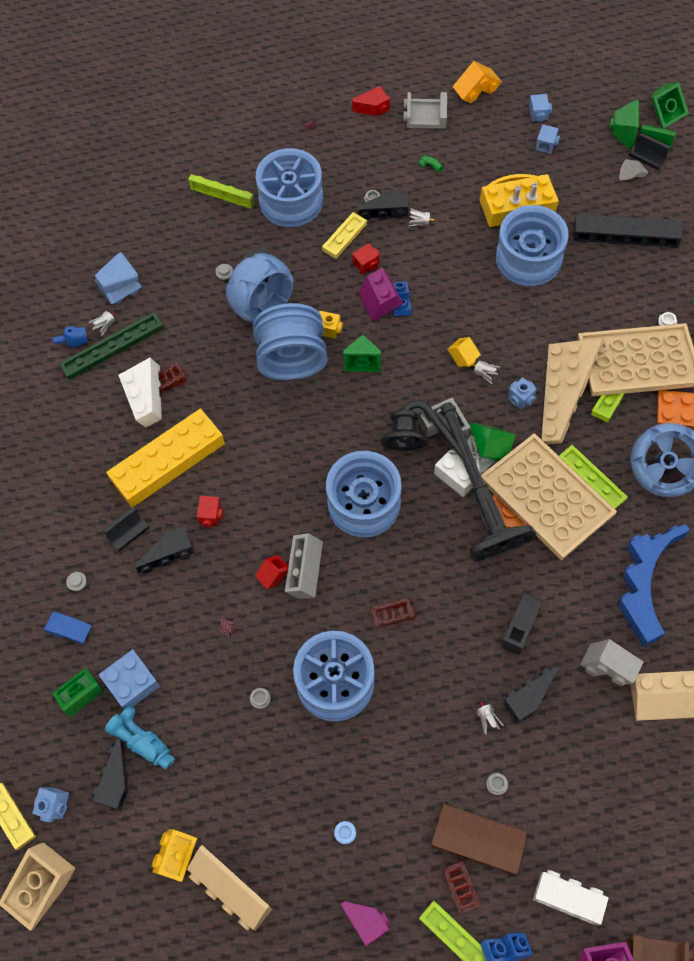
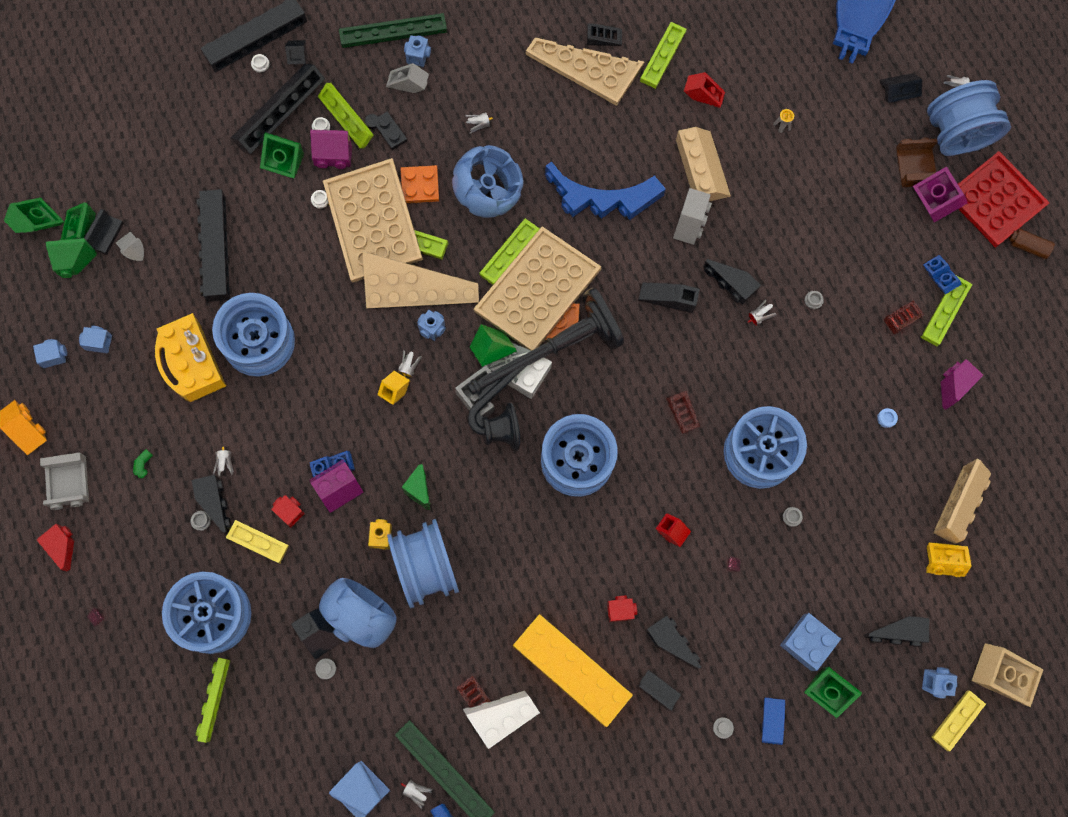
camera: 110 degrees left, 10 degrees up
dark azure piece [105,705,176,770] -> none
light grey brick [285,533,323,599] -> none
reddish brown slope [431,804,527,876] -> none
white brick [533,870,608,926] -> none

